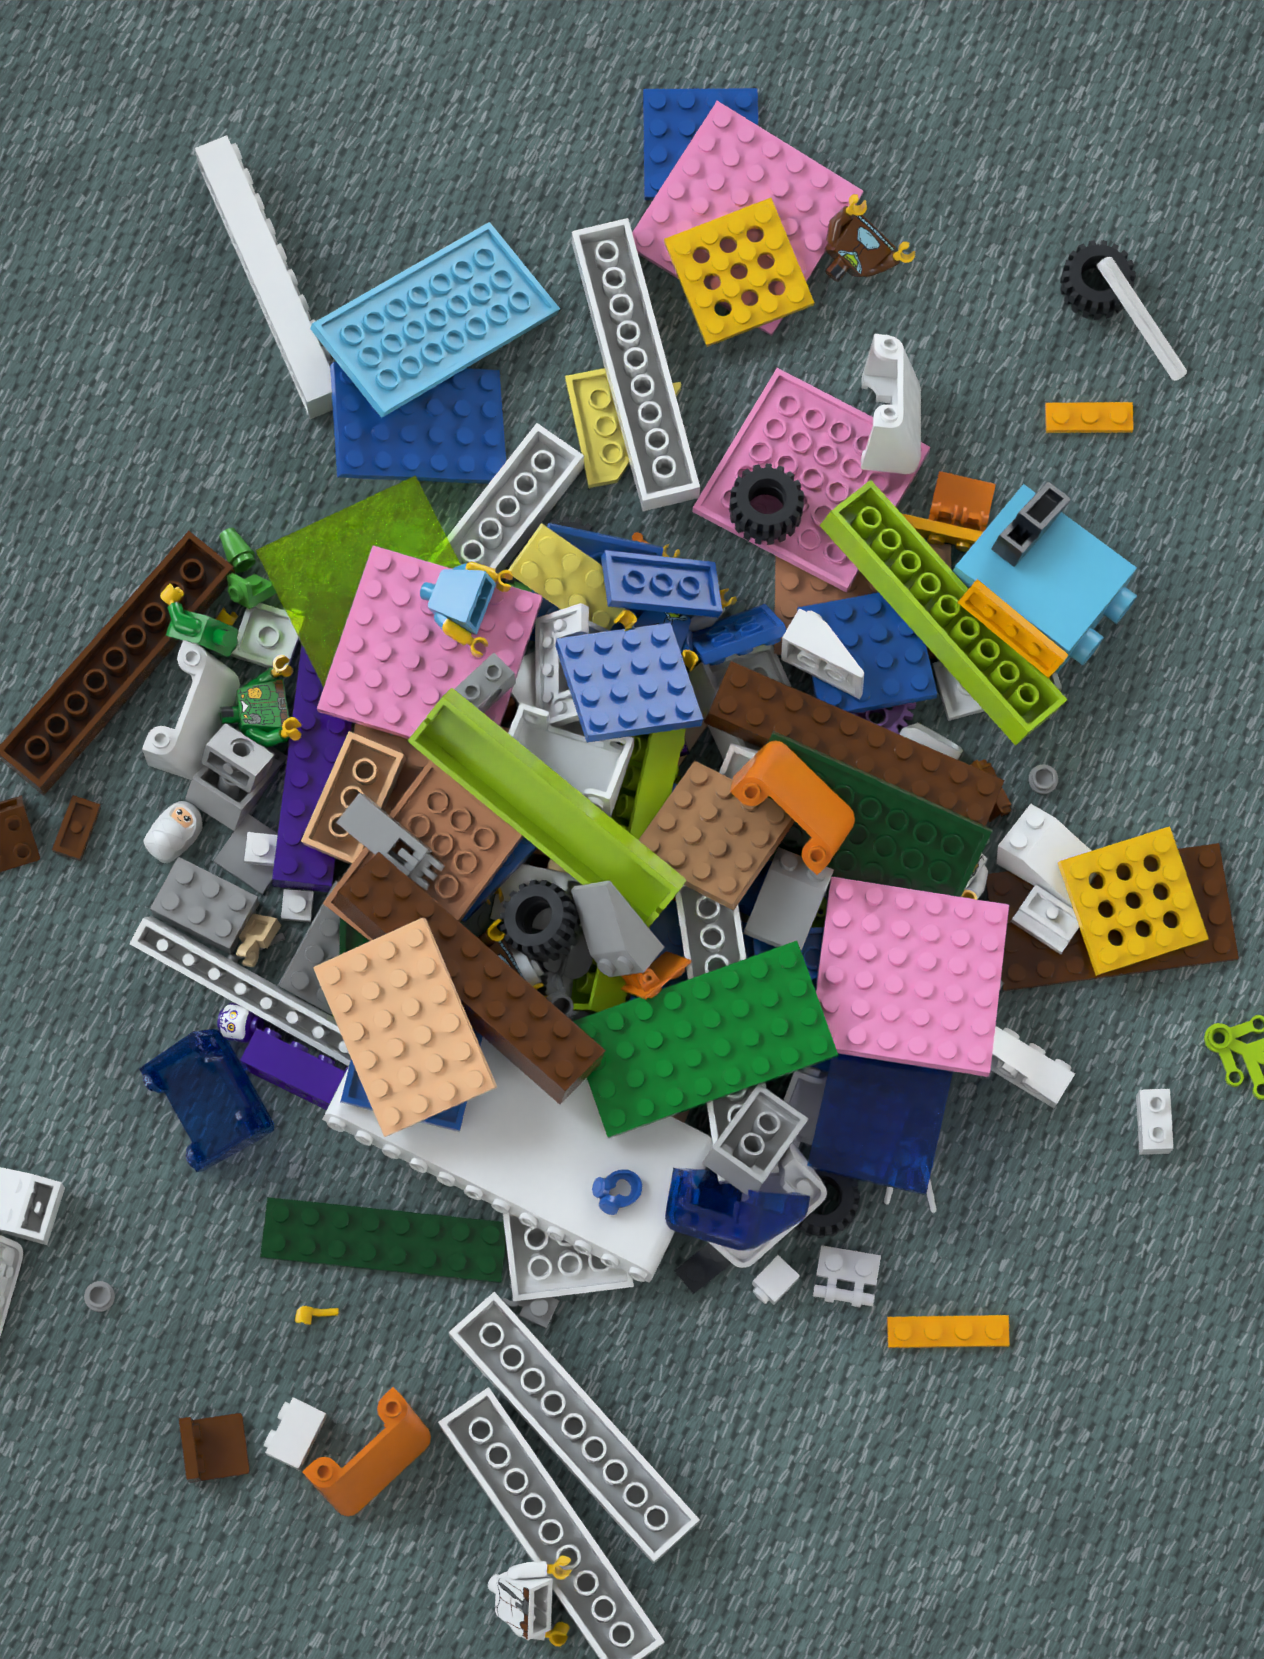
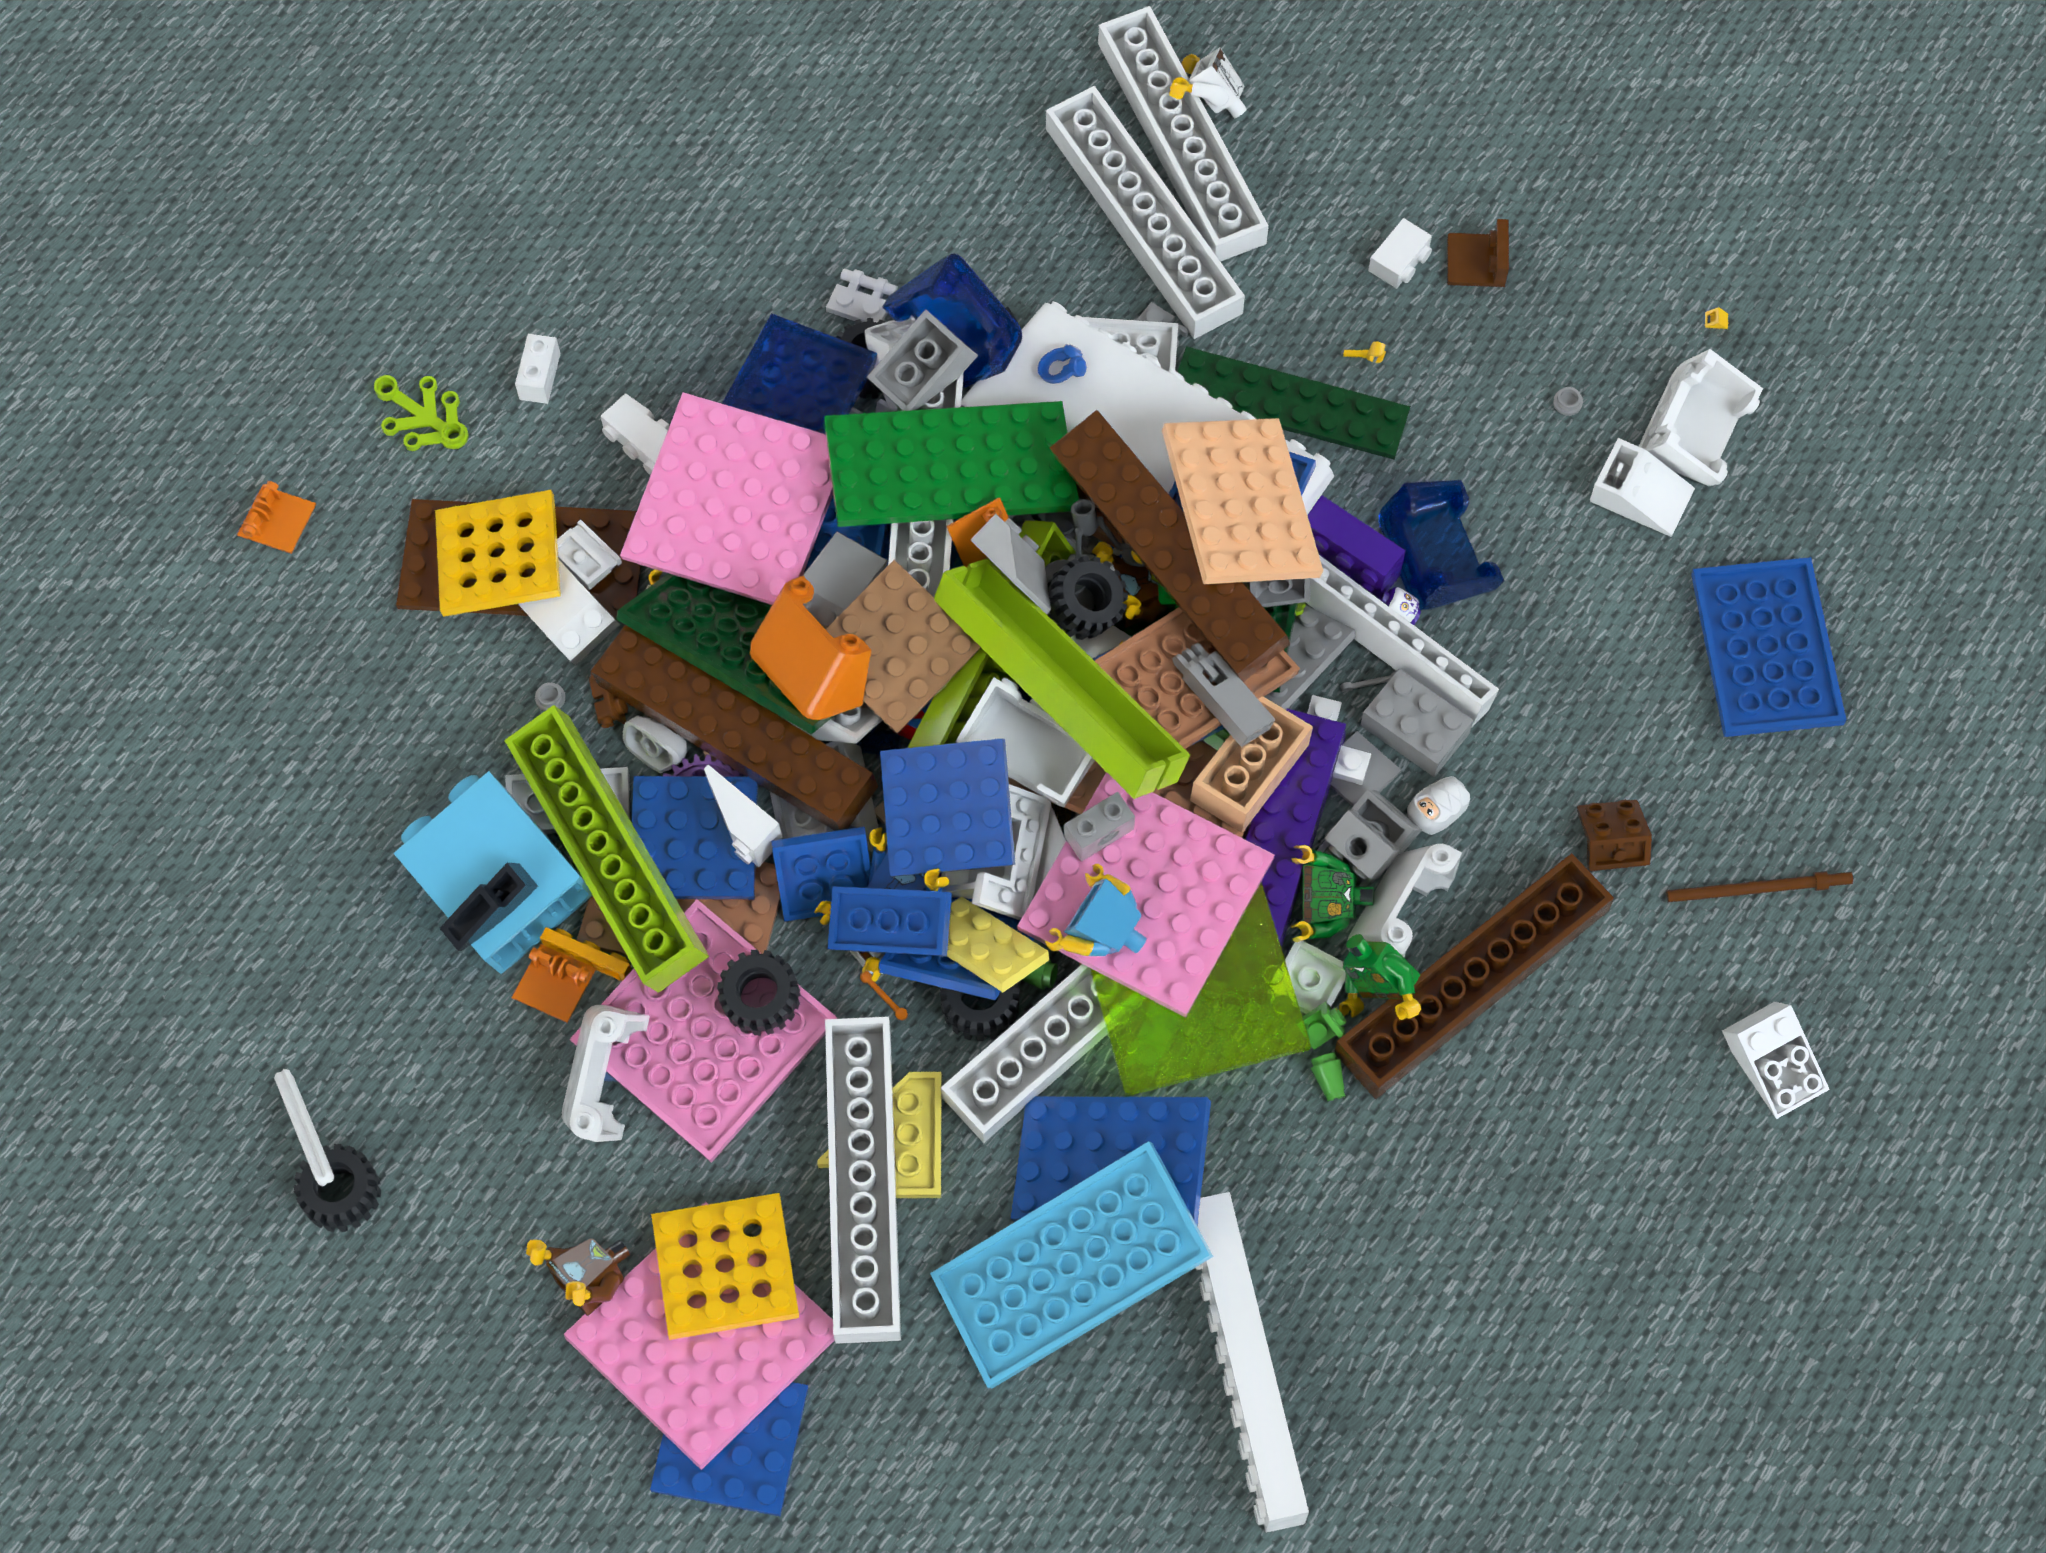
camera: 165 degrees left, 10 degrees down
reddish brown plate [52,795,101,862] -> none
tan plate [236,914,281,967] -> none
orange windscreen [302,1387,431,1516] -> none
light orange plate [887,1315,1010,1348] -> none
light orange plate [957,579,1068,678] -> none
light orange plate [1045,402,1134,433] -> none

